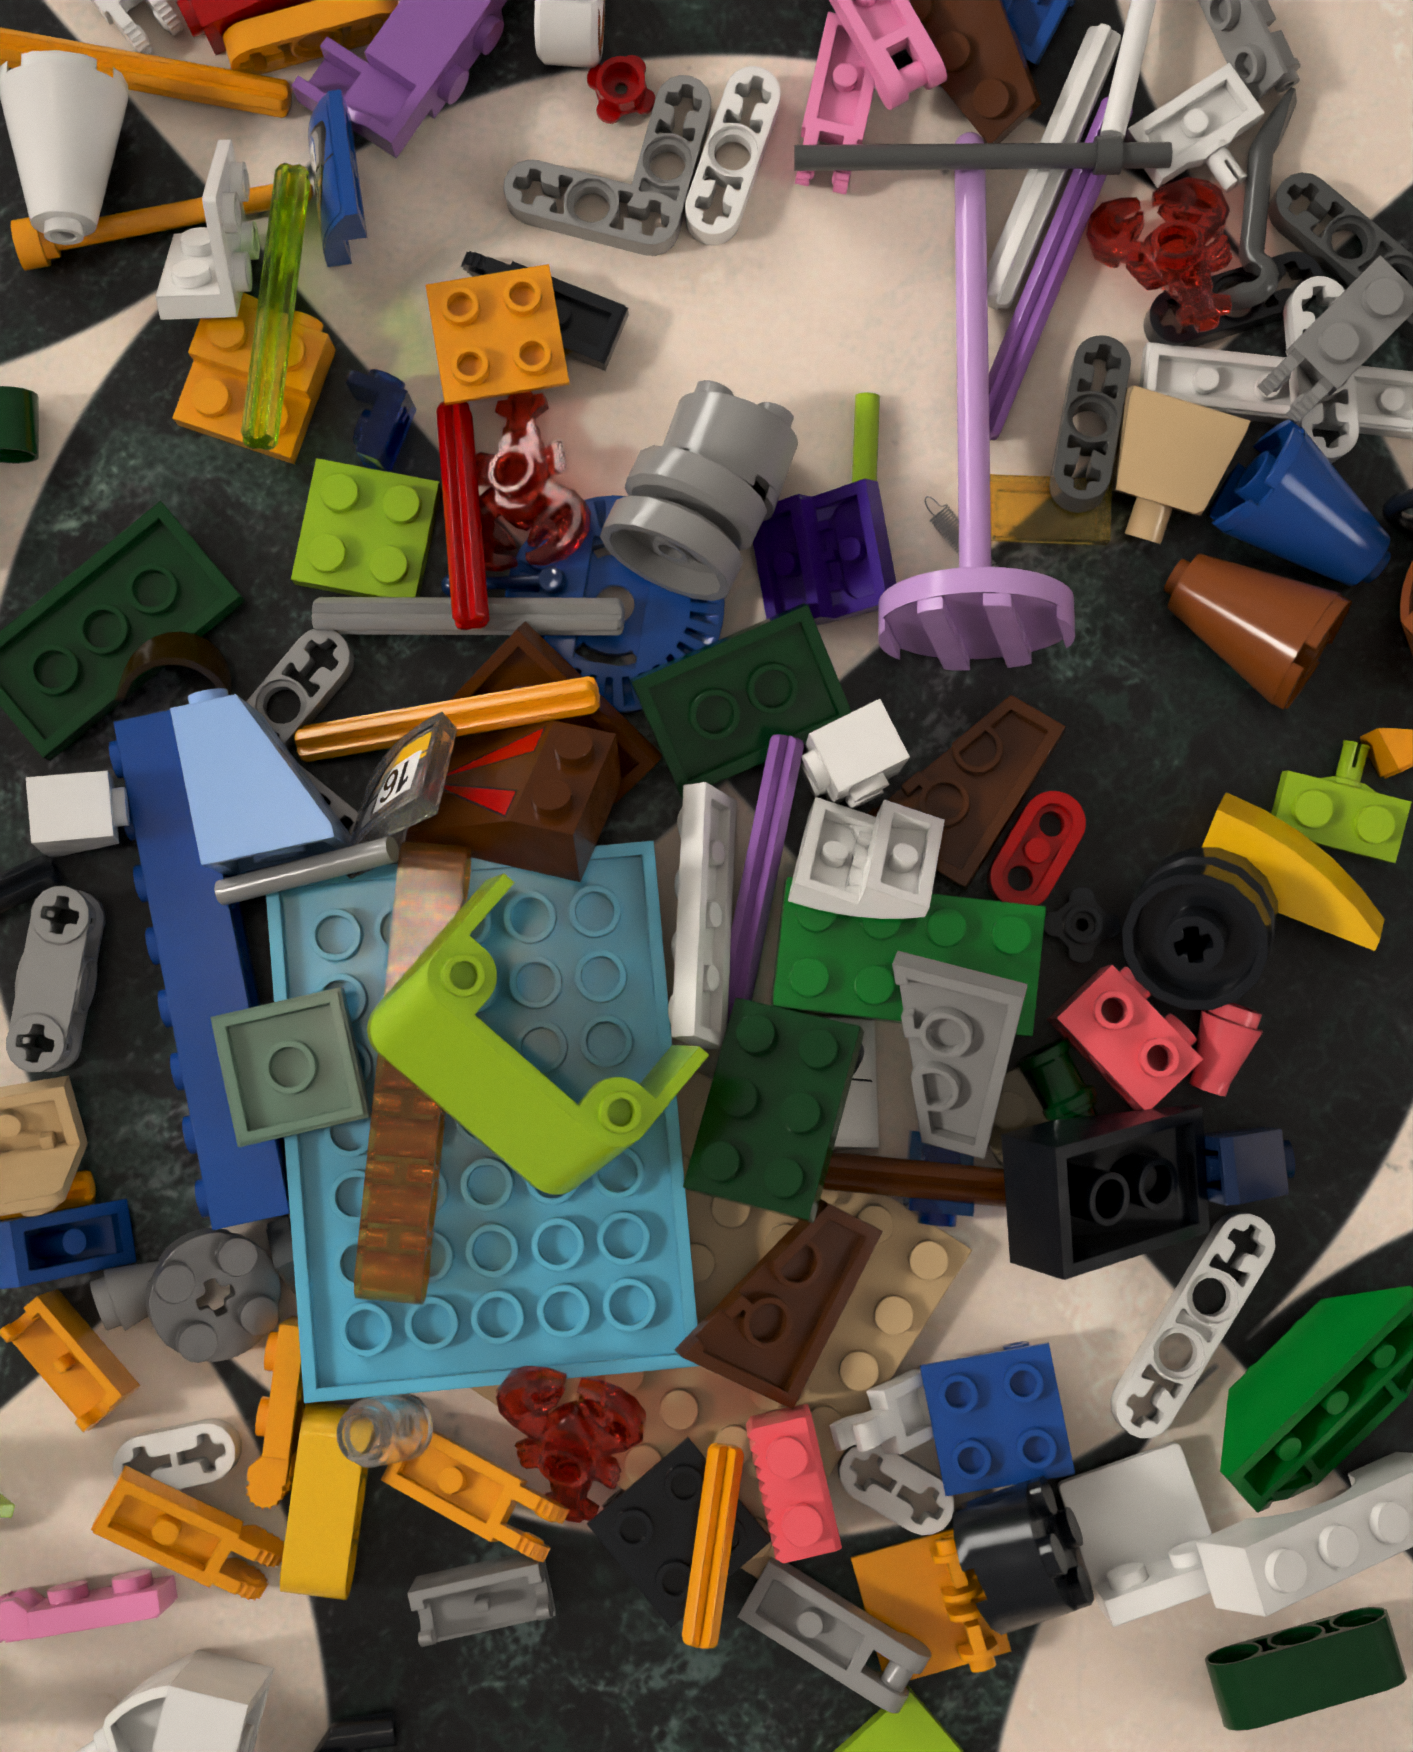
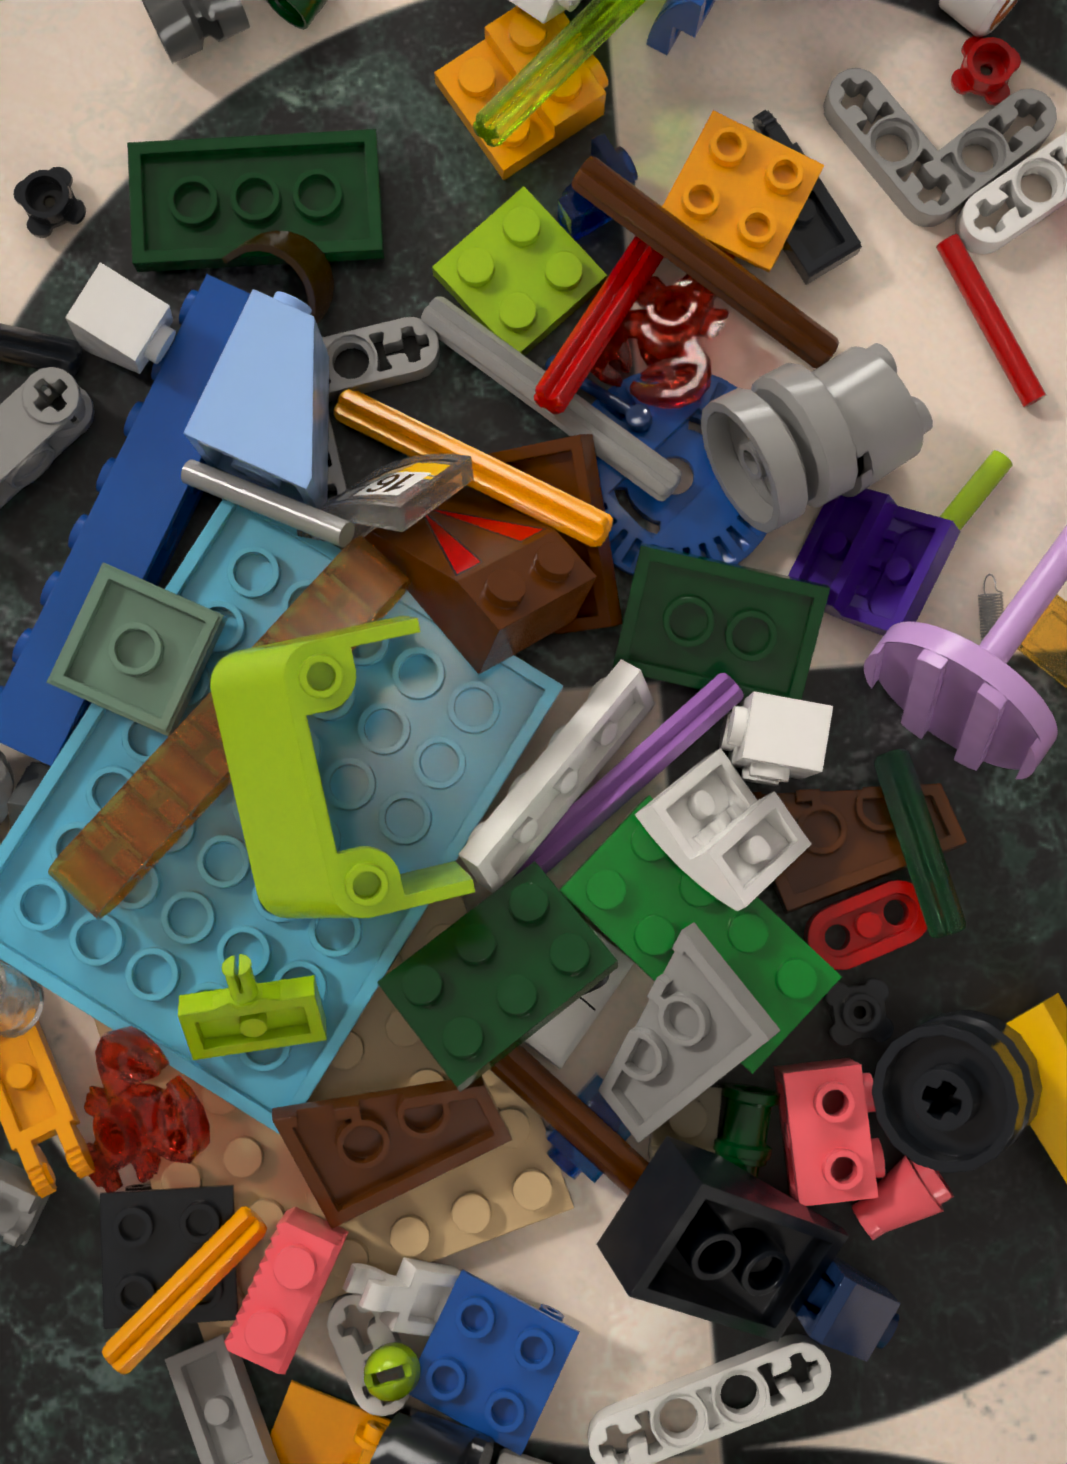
camera: 35 degrees right, 0 degrees up
none -> lime plate [178,954,327,1060]
none -> lime hinge [364,1342,421,1402]
none -> reddish brown axle [571,156,839,369]
none -> clear green axle [874,749,966,938]
none -> red piece [936,234,1046,408]

